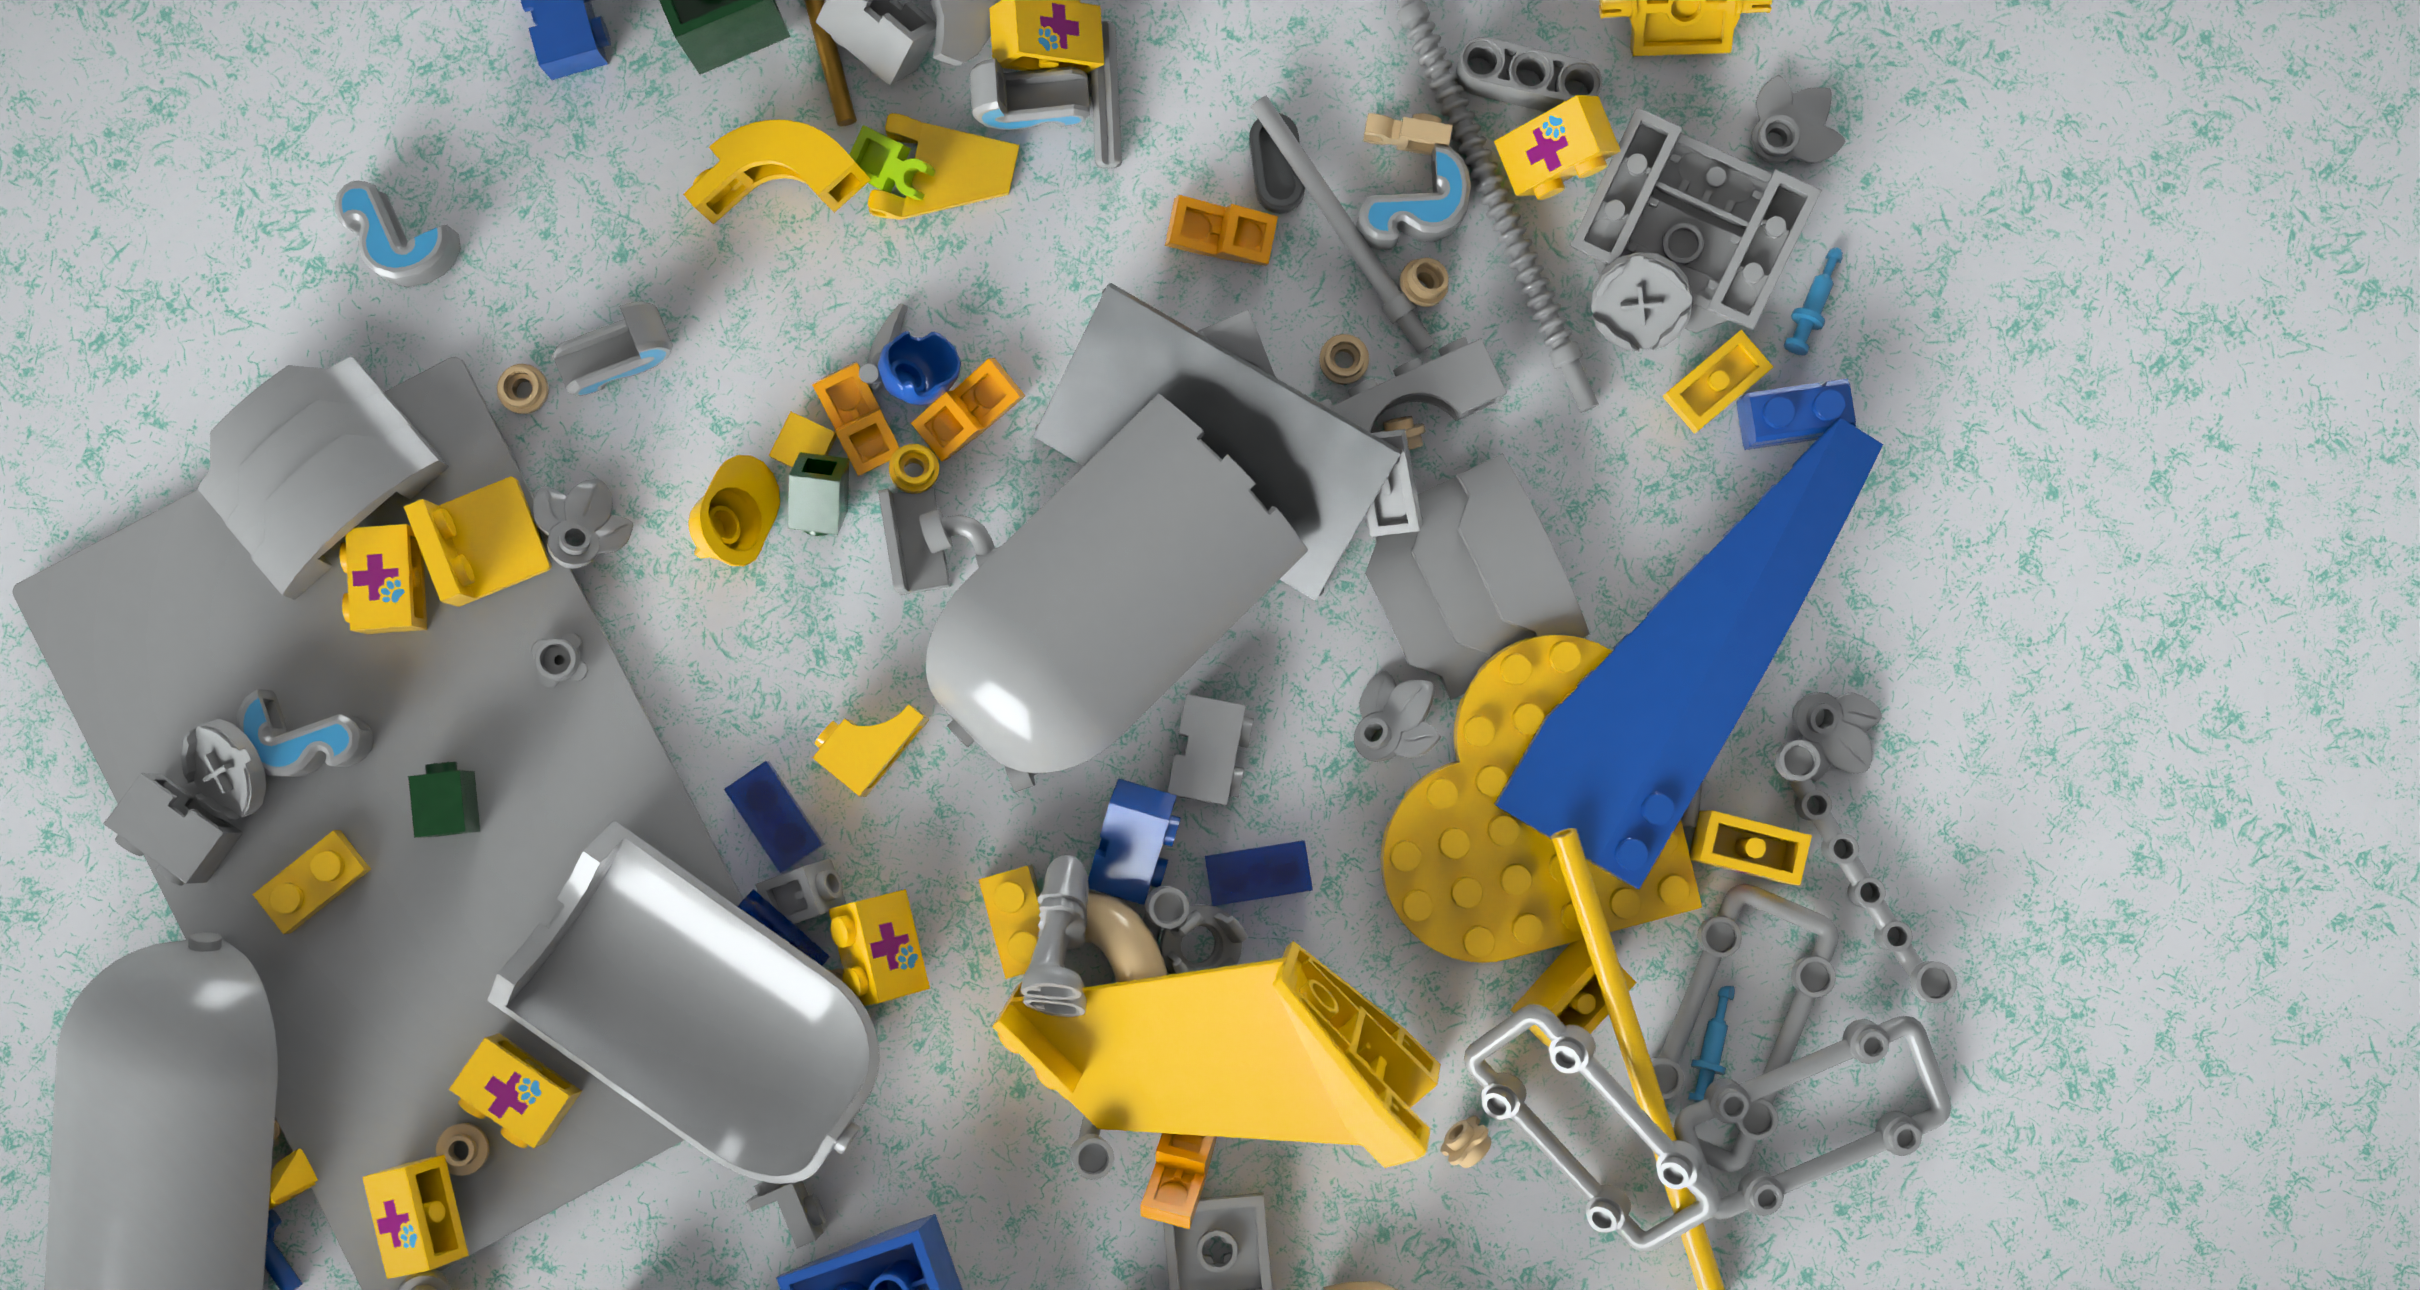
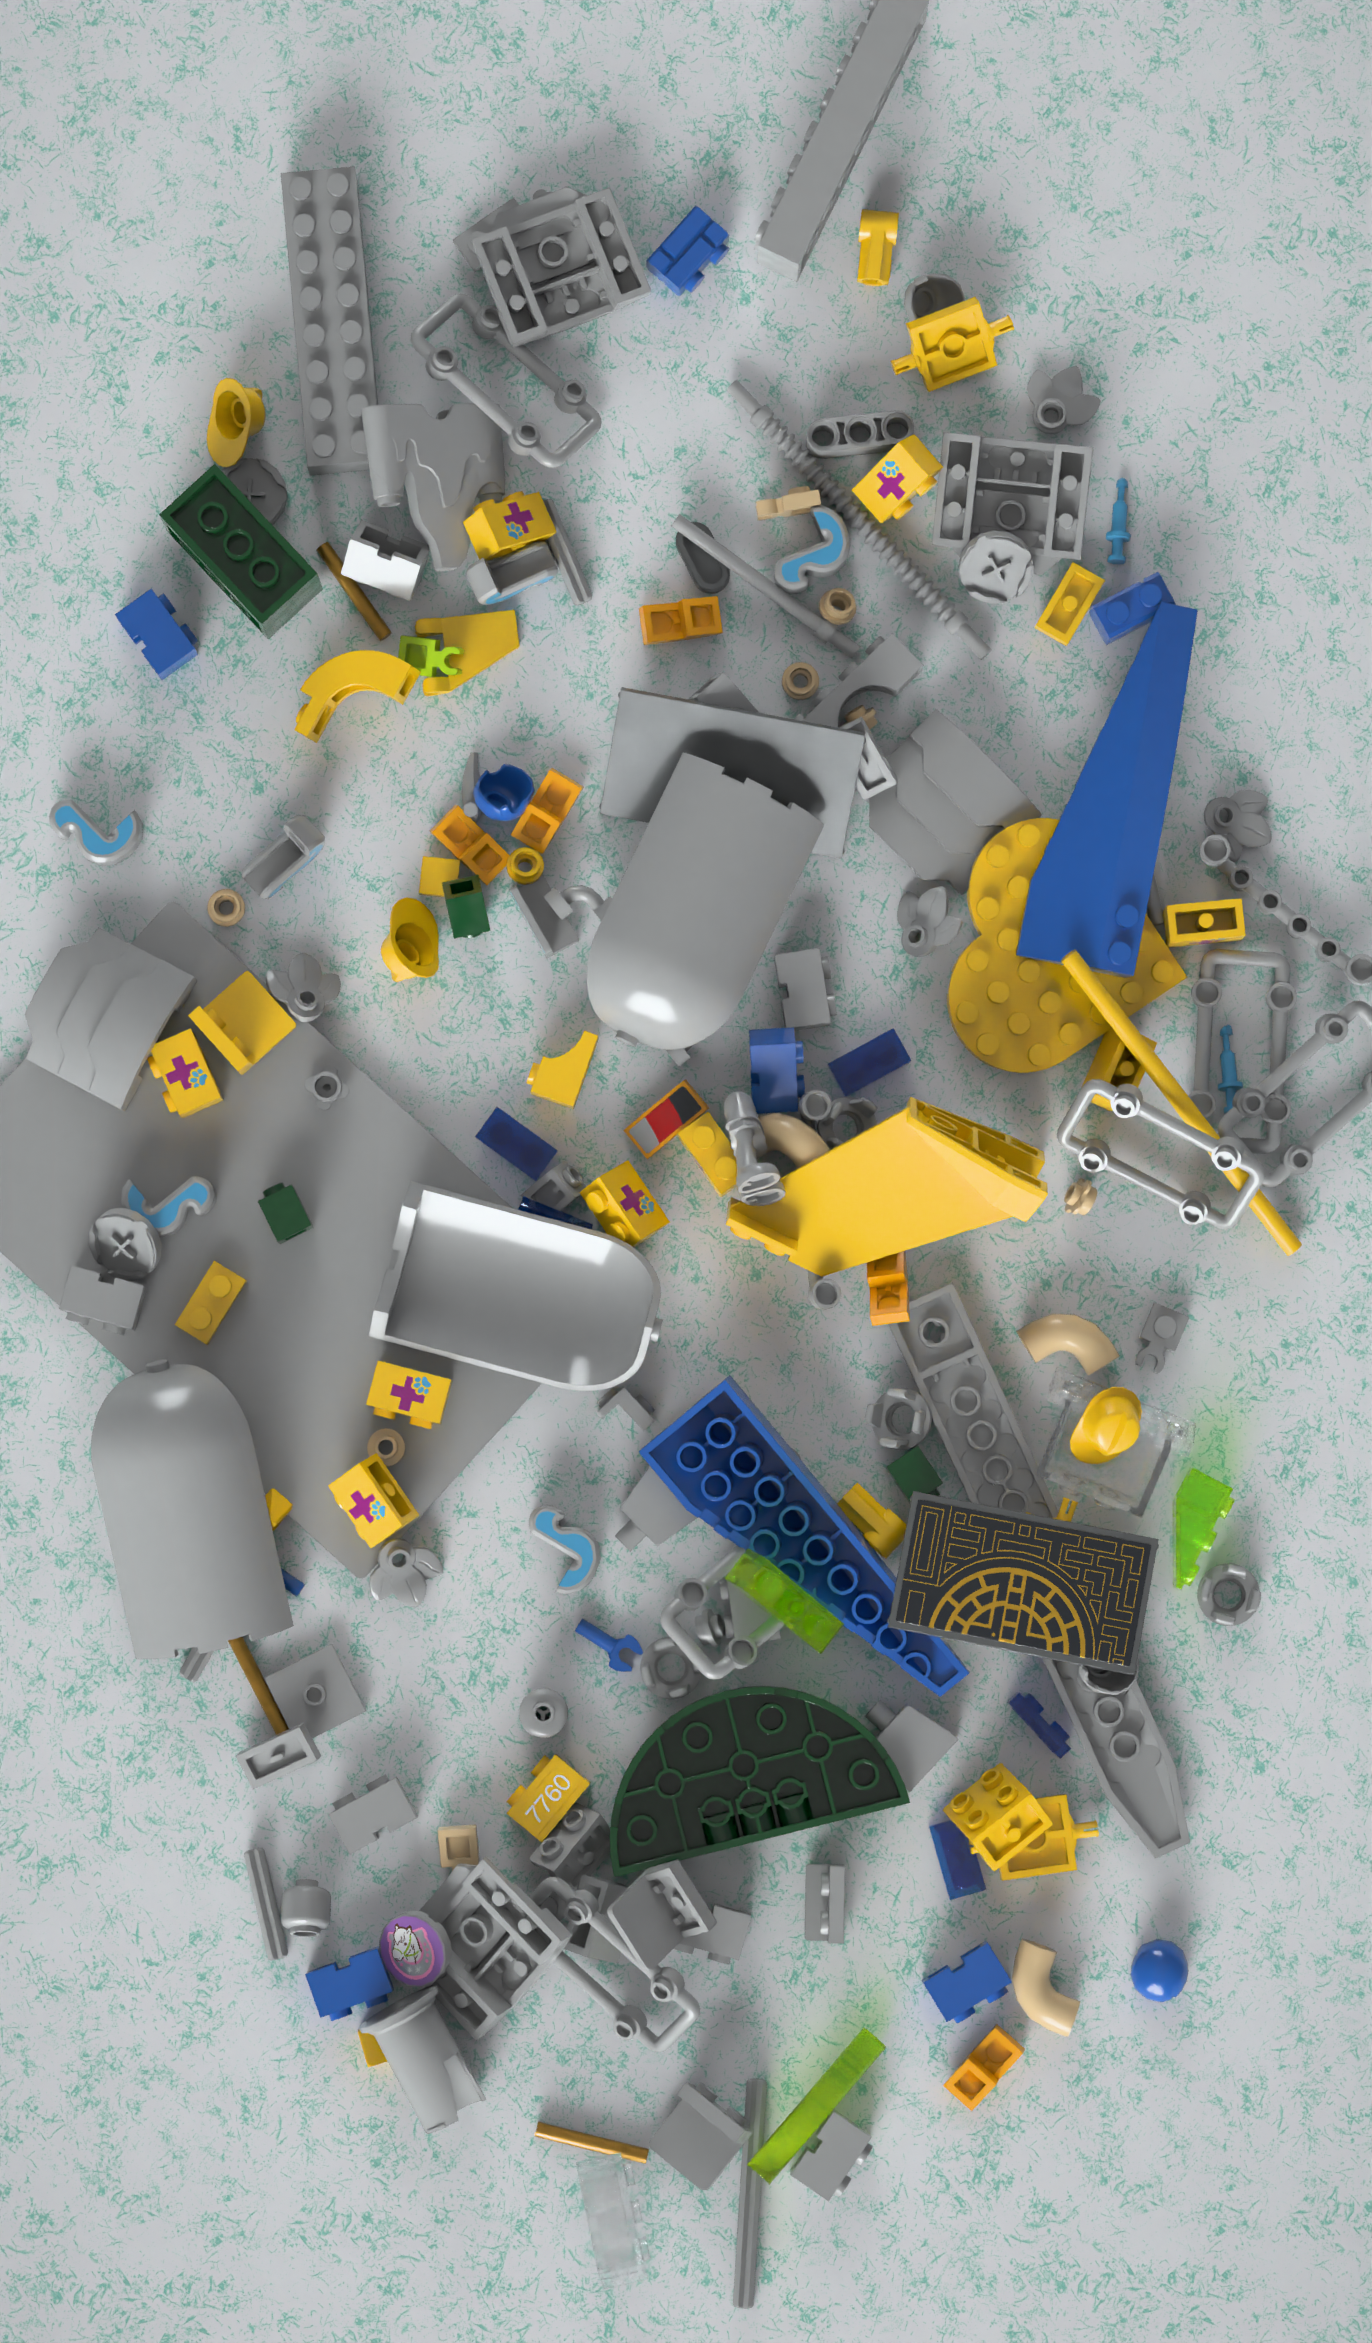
camera: 20 degrees left, 0 degrees up
none -> slope [623,1079,709,1159]

